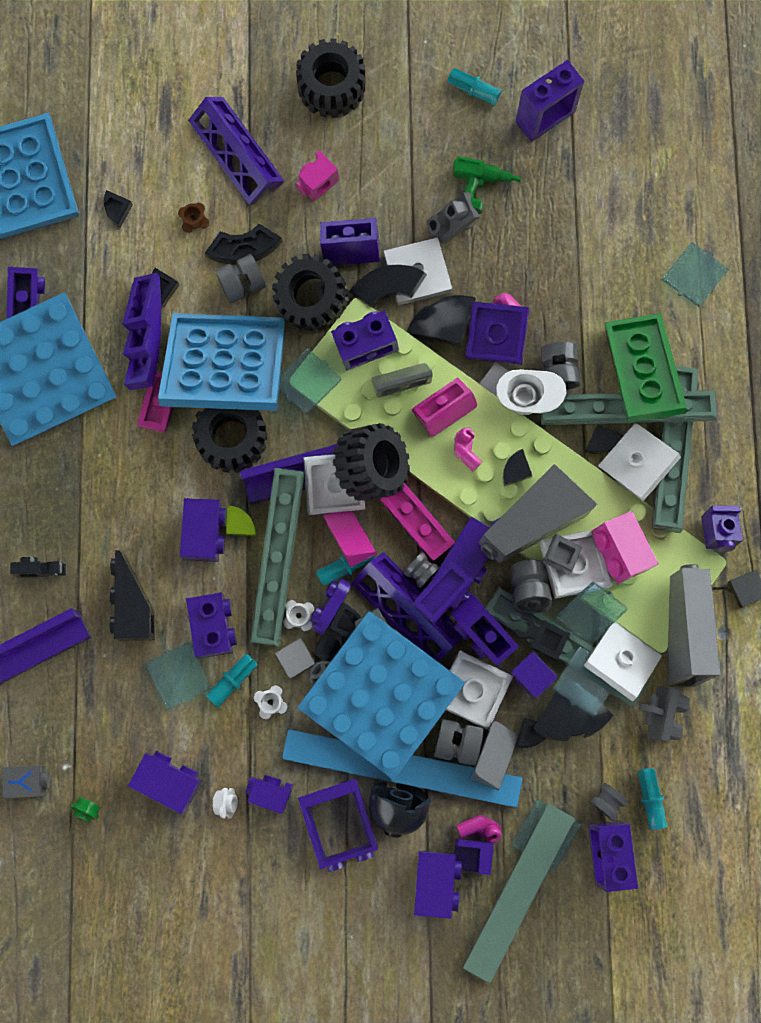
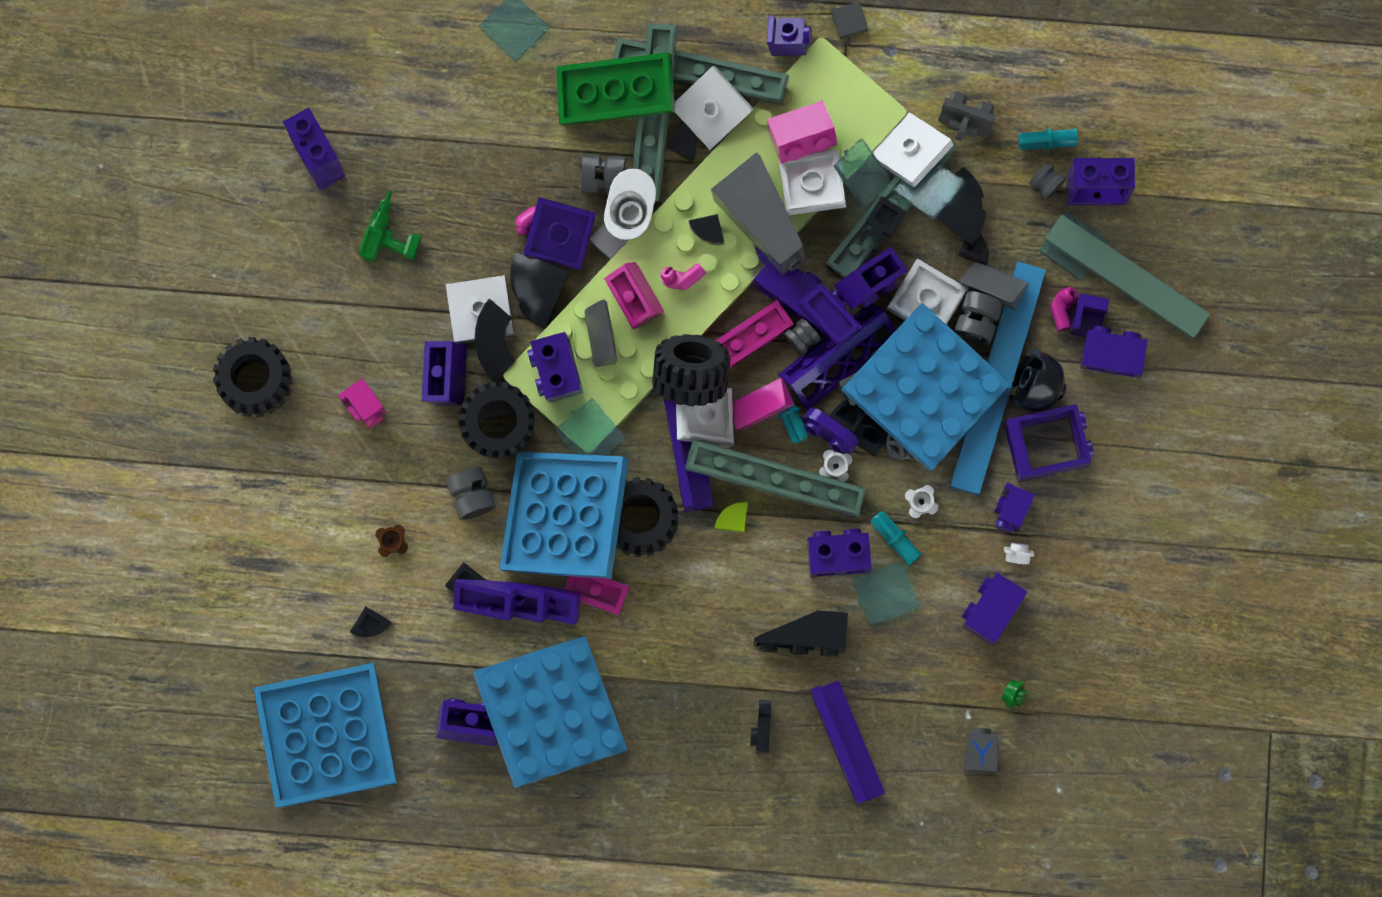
camera: 85 degrees left, 0 degrees up
dark purple brick [180,498,227,562] -> none
dark purple fence [188,97,284,205] -> none
black tile [205,224,283,265] -> none
light grey tile [275,638,316,679] -> none
dark grey hips [426,192,480,243] -> none
teal axle [448,68,502,106] -> none
dark purple panel [509,652,558,699] -> none
dark grey wheel [510,559,552,614] -> none
dark grey tile [542,534,583,575] -> none
slope [667,564,720,687] -> none

